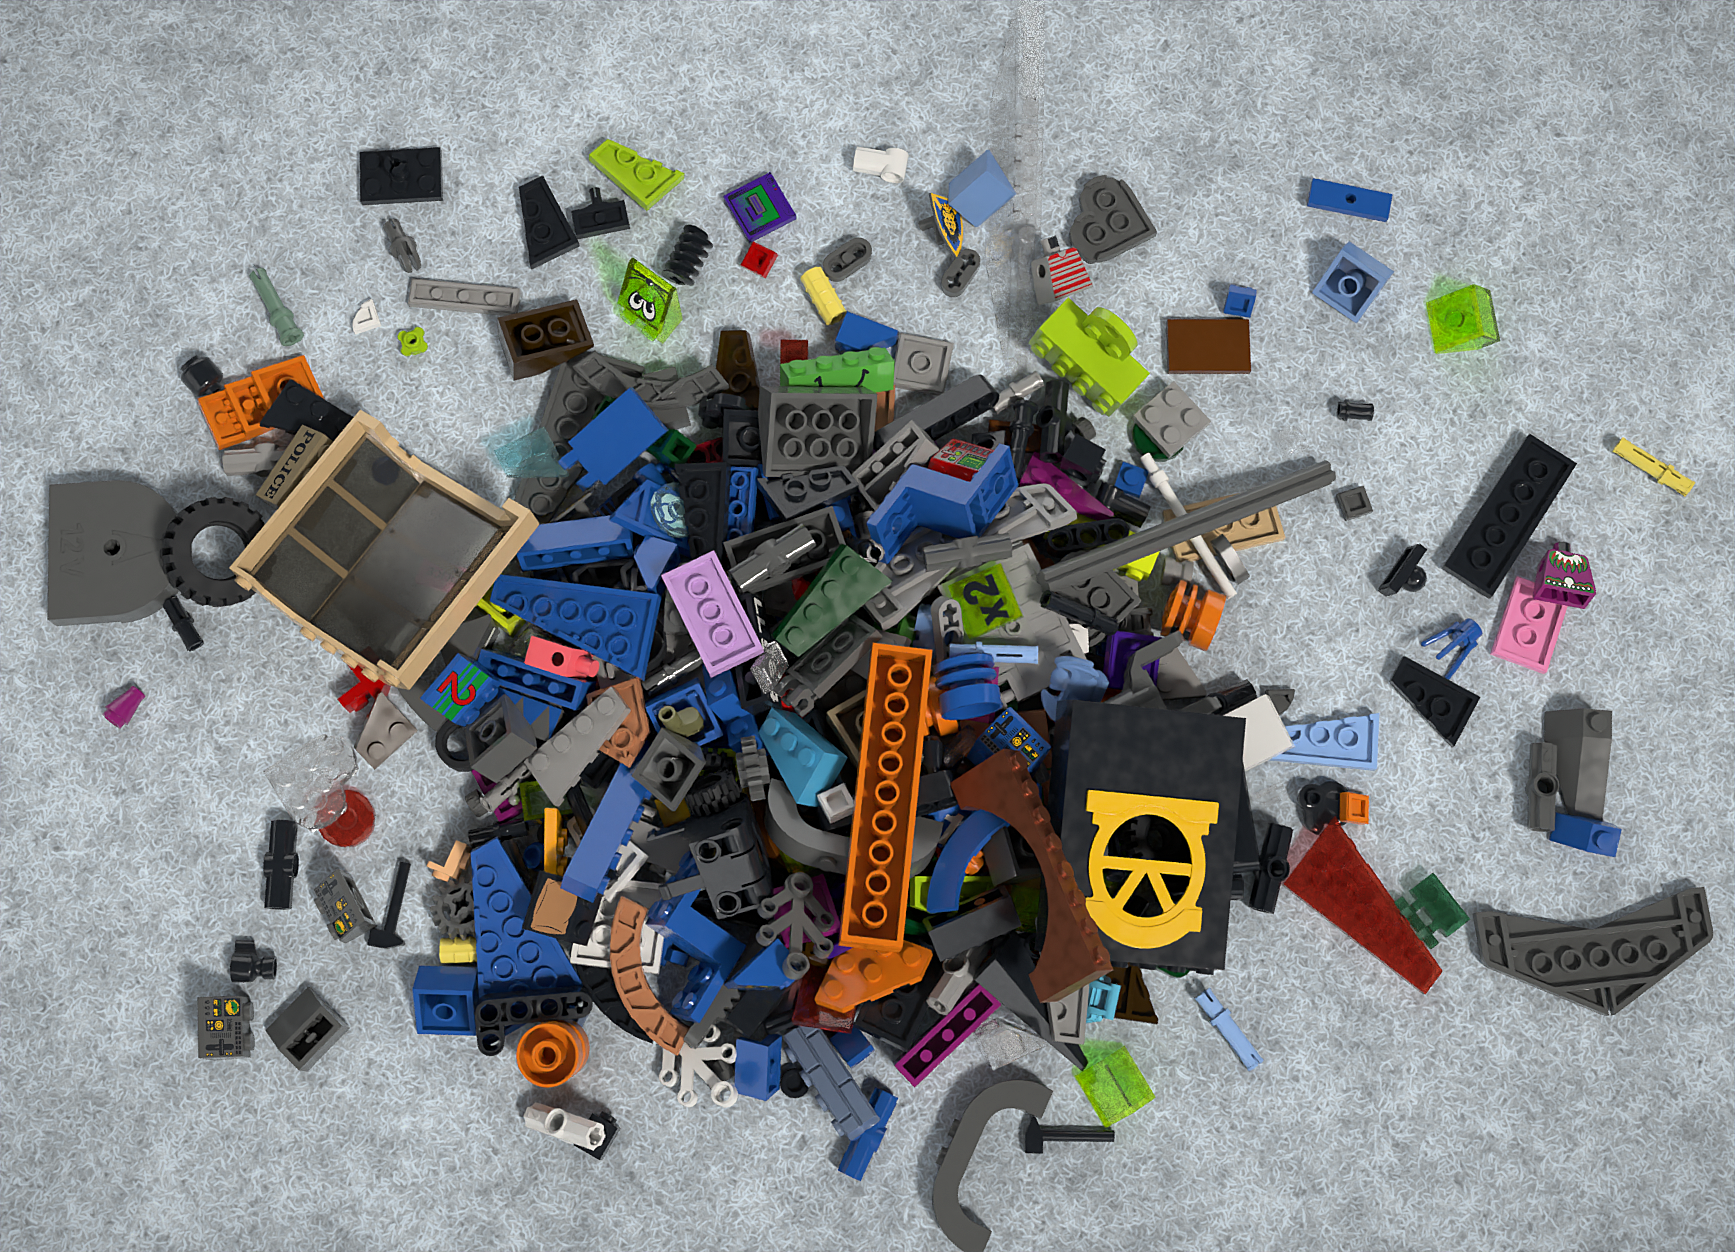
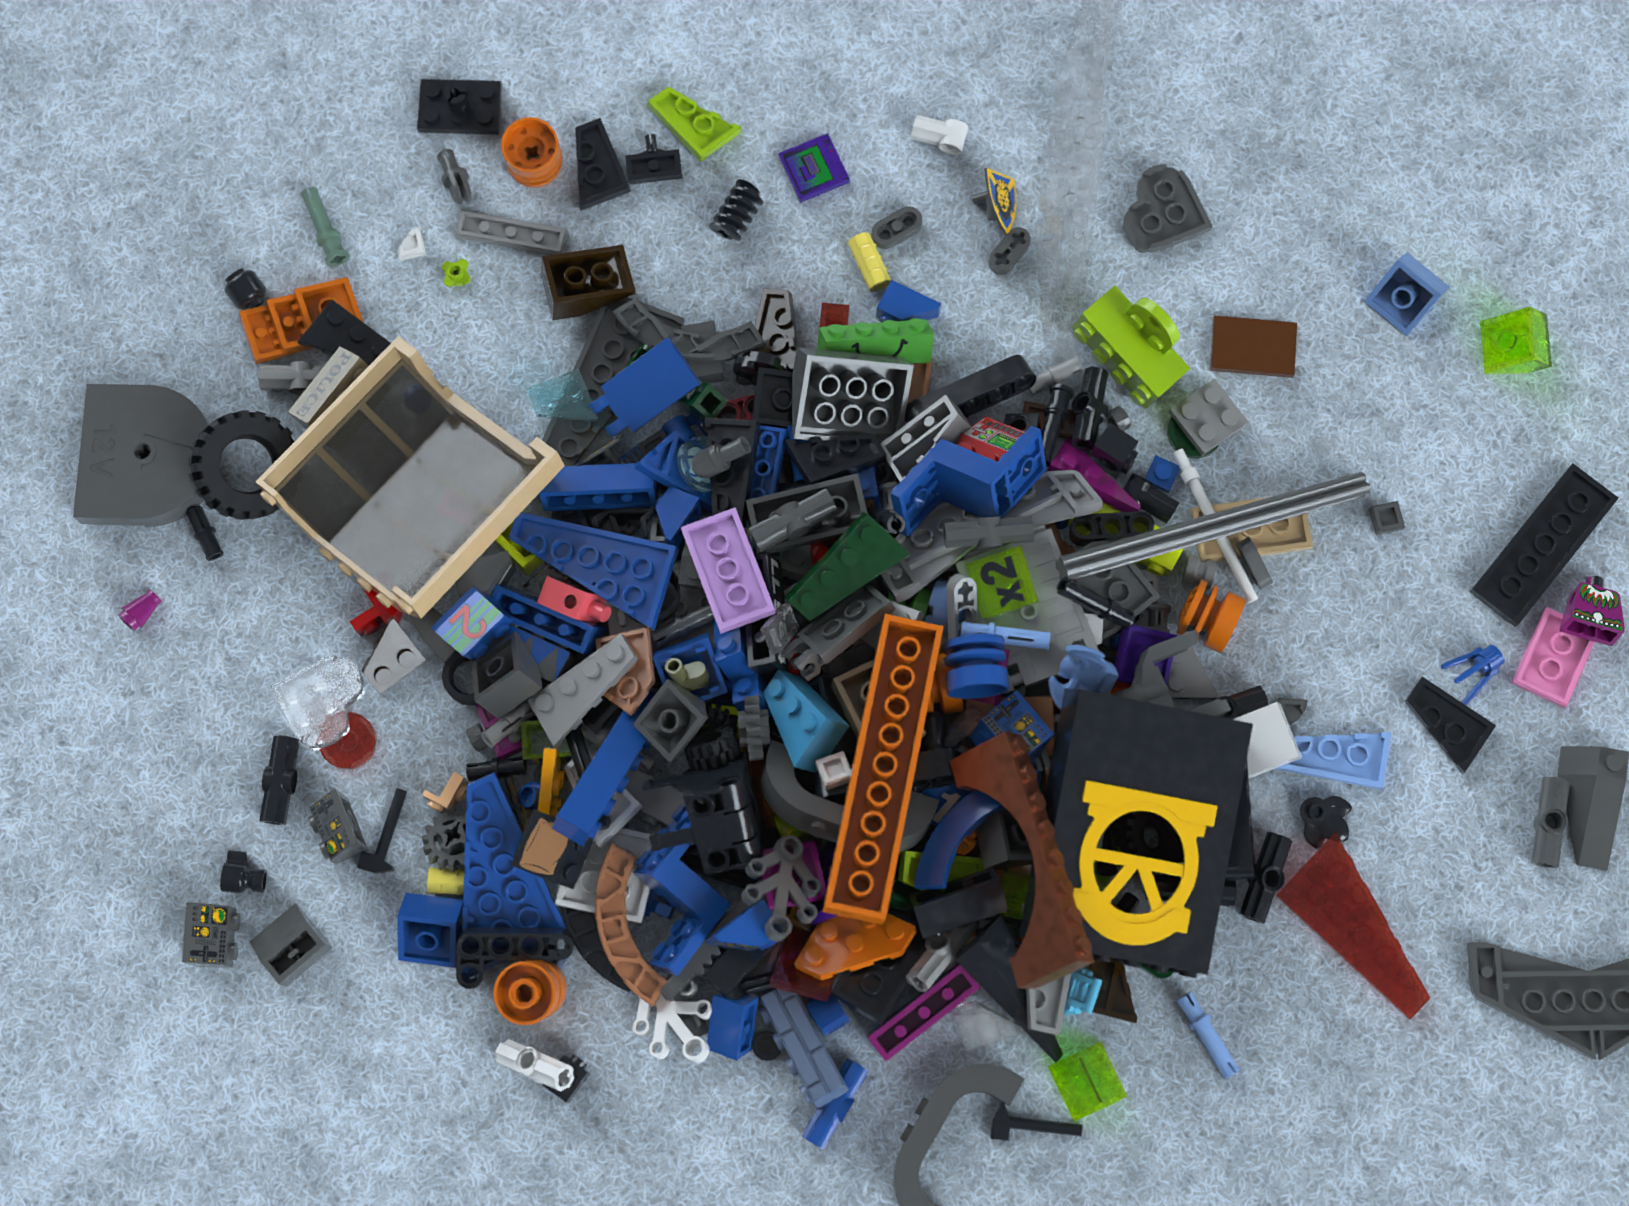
camera: 10 degrees right, 0 degrees up
clear neon green slope [617,257,683,344] -> none
yellow tile [654,798,691,828] -> none
red tile [740,241,778,279] -> none
light grey tile [894,333,954,396] -> none
medium blue slope [948,150,1016,227] -> none
light grey torso [1031,235,1093,305] -> none
blue tile [1223,284,1257,318] -> none
blue tile [1307,178,1393,222] -> none
black pin [1337,399,1374,421] -> none
orange tile [1340,792,1369,825] -> none
black tile [1378,544,1428,597] -> none
clear green plate [1393,872,1471,949] -> none
blue slope [1549,812,1622,857] -> none
none -> orange wheel [501,117,563,187]
none -> dark grey arm [691,436,751,478]

